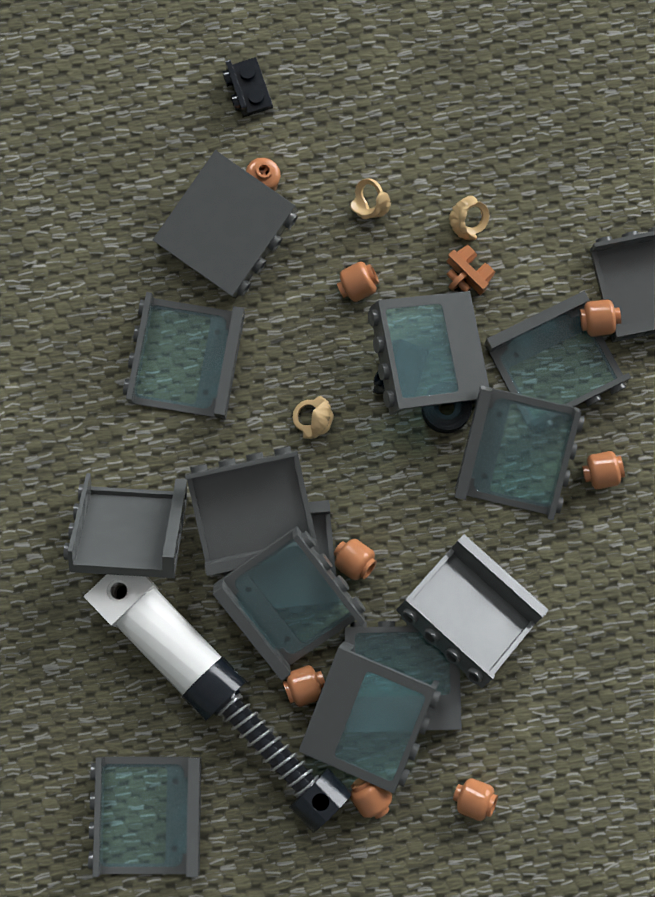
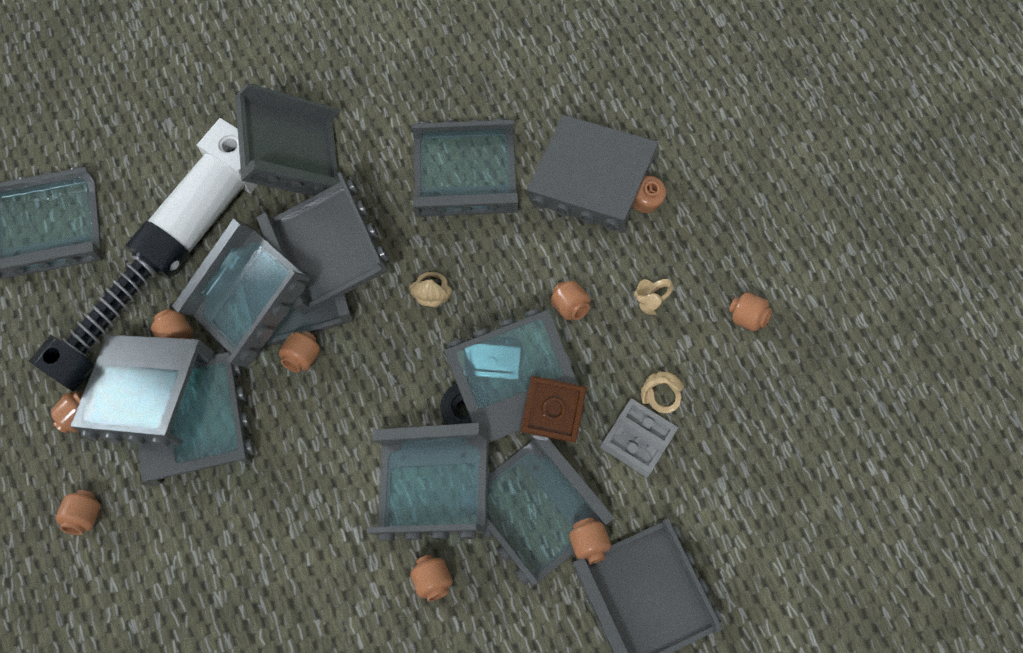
camera: 80 degrees right, 10 degrees down
black bracket [222,57,273,118] -> none
panel [396,534,548,688] -> none
nougat hips [446,245,495,296] -> none
none -> reddish brown plate [519,375,587,443]
none -> light grey slope [600,398,678,478]
none -> nougat head [729,292,772,331]

